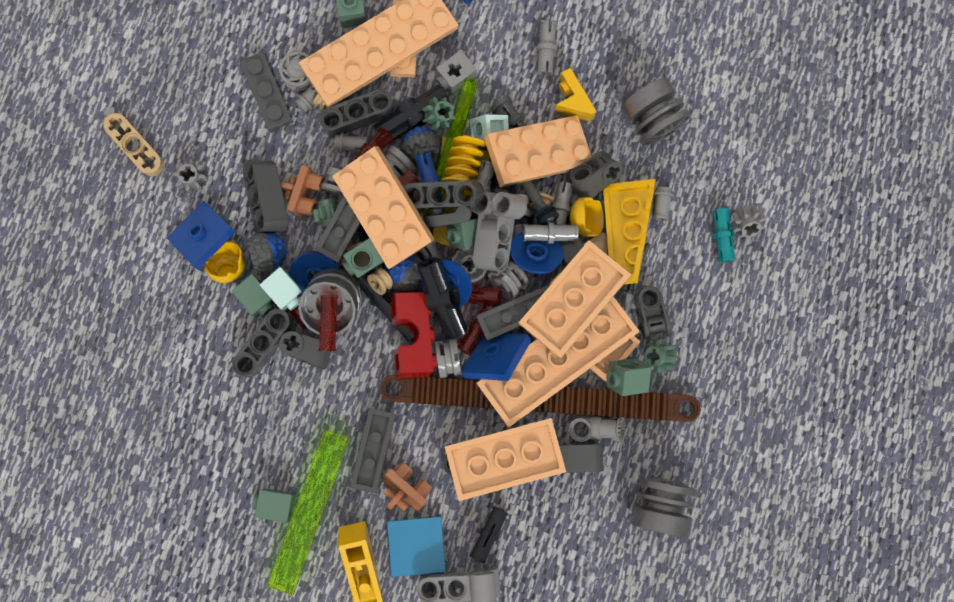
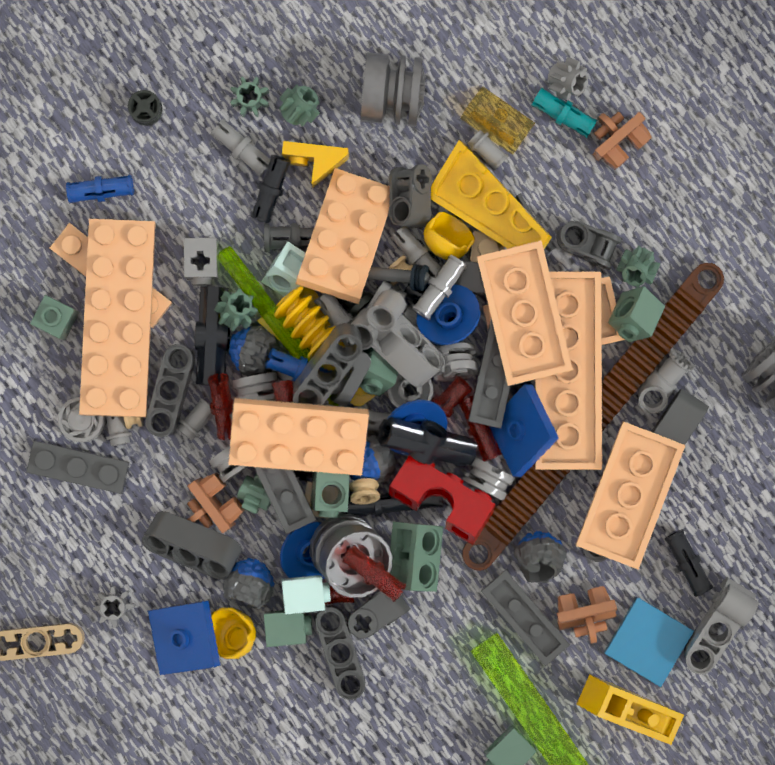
camera: 50 degrees left, 5 degrees up
none -> sand green gear [230,77,269,117]
none -> black pin [250,154,291,223]
none -> sand green gear [279,85,320,126]
none -> sand green brick [386,521,443,592]
none -> clear yellow slope [461,86,535,155]
none -> dark grey piece [514,531,567,583]
none -> nougat hips [592,111,652,170]

